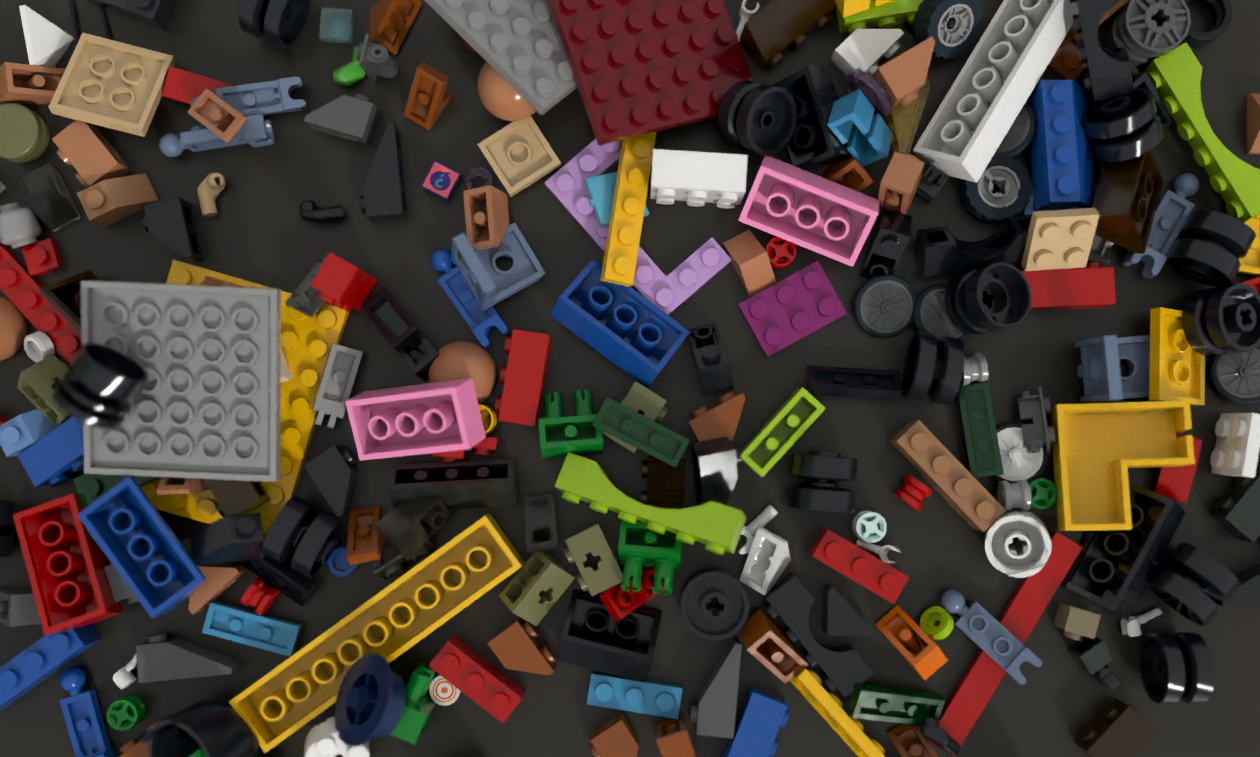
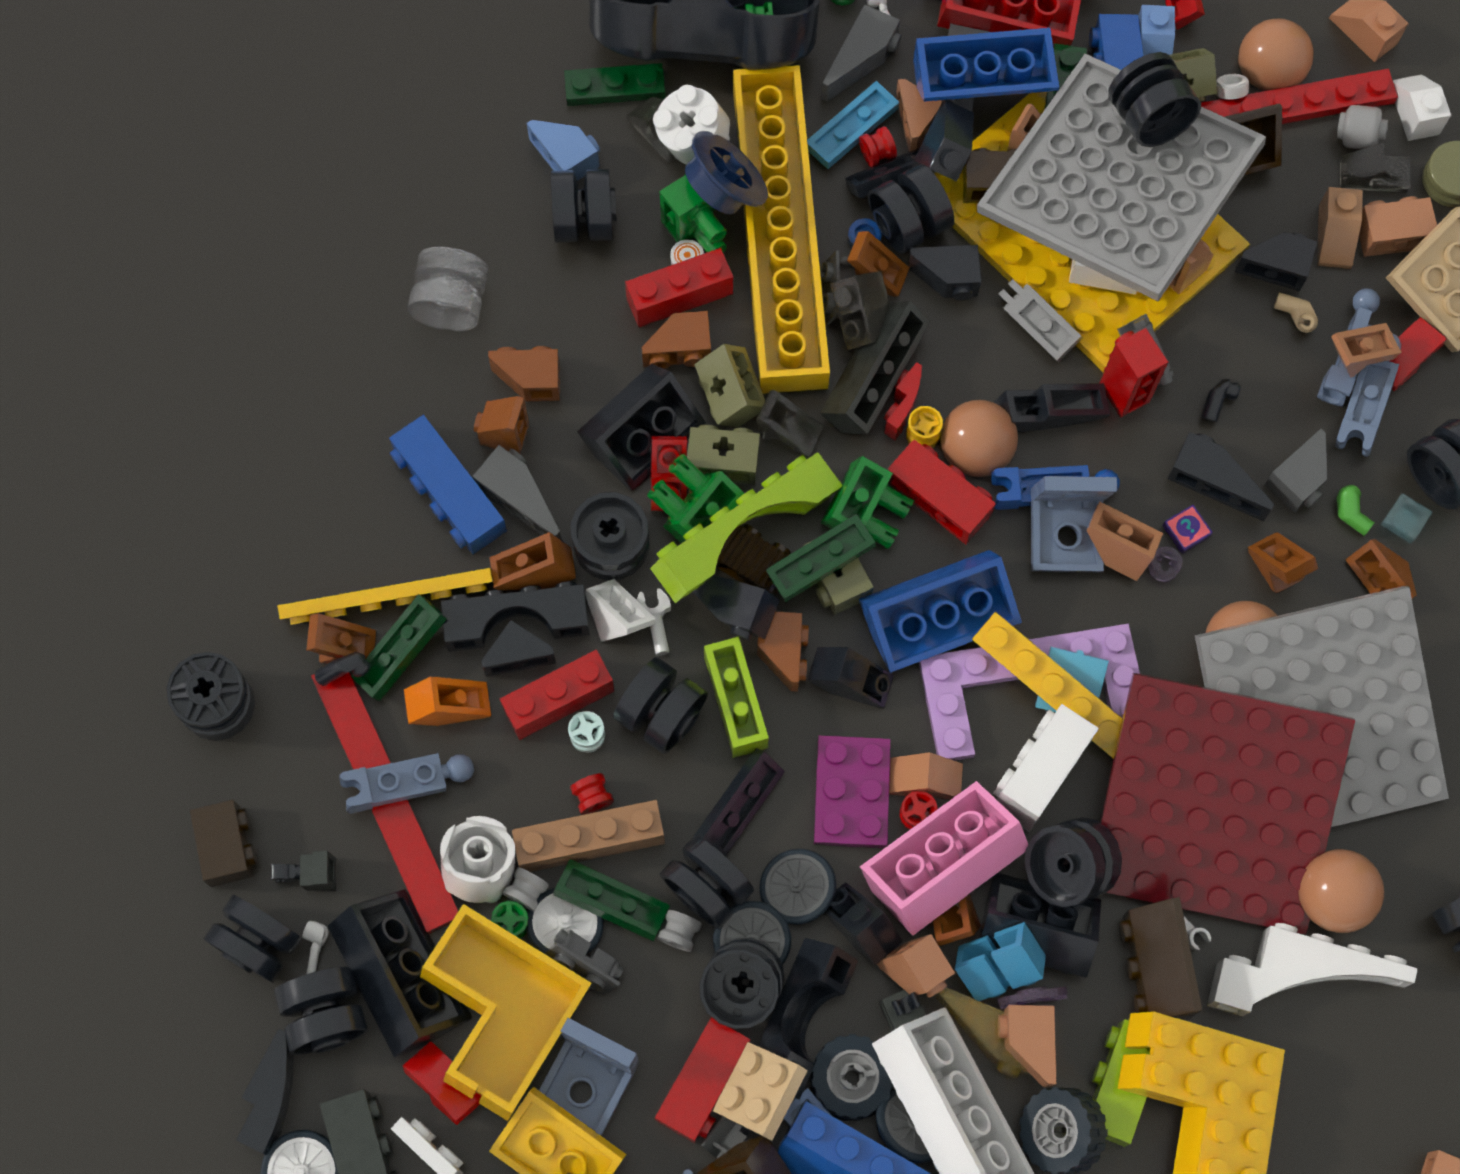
camera: 115 degrees right, 15 degrees down
red plate [22,238,64,277] -> none
bright pink brick [345,377,486,461] -> none
dark grey hinge [357,33,398,82] -> none
tan plate [477,116,561,197] -> none
dark azure plate [587,671,683,719] -> none
white slope [830,29,904,84] -> none
white hand [856,539,901,564] -> none
lime tile [920,606,954,640] -> none
dark tan plate [1053,602,1101,641] -> none

